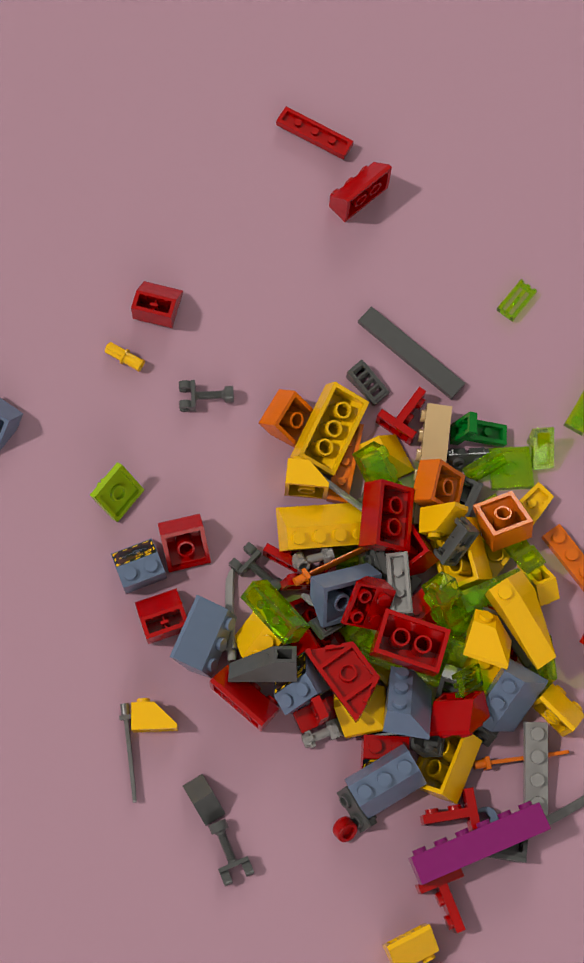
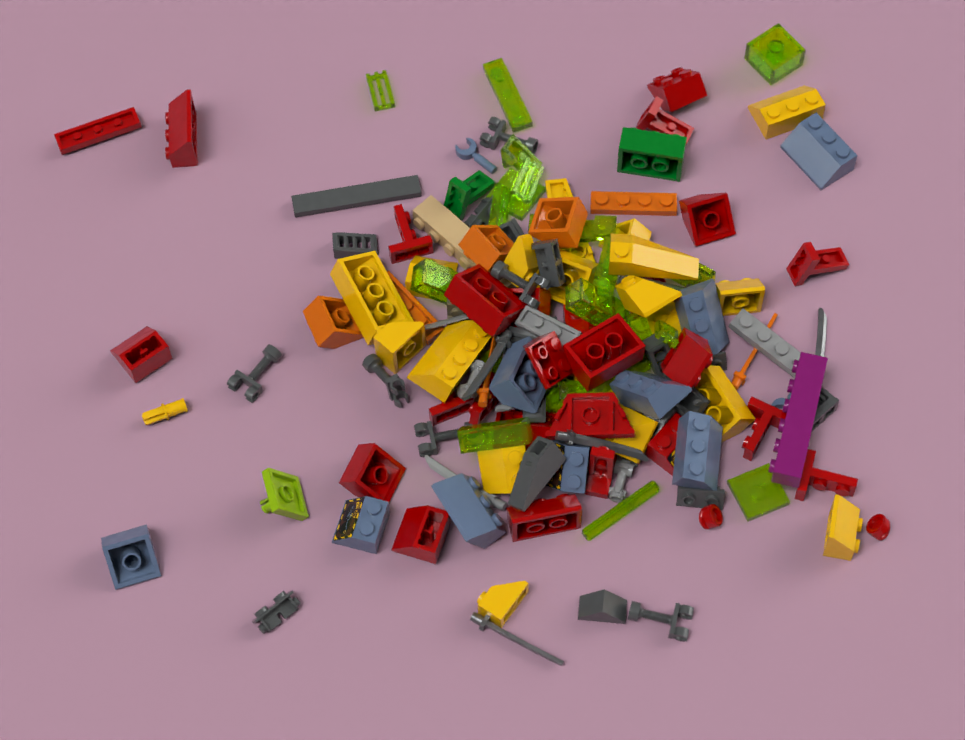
camera: 45 degrees left, 10 degrees down
none -> dark grey hinge [252,591,301,634]
none -> dark grey bar [362,354,409,408]
none -> sand blue piece [455,138,497,174]
none -> dark grey sword [461,330,513,401]
none -> dark grey bar [479,117,538,156]
none -> dark grey bar [491,260,552,309]
none -> clear neon green tile [510,157,545,204]
none -> flat silver sword [555,429,648,462]
none -> clear neon green axle [582,481,659,541]
none -> clear neon green tile [727,463,790,522]

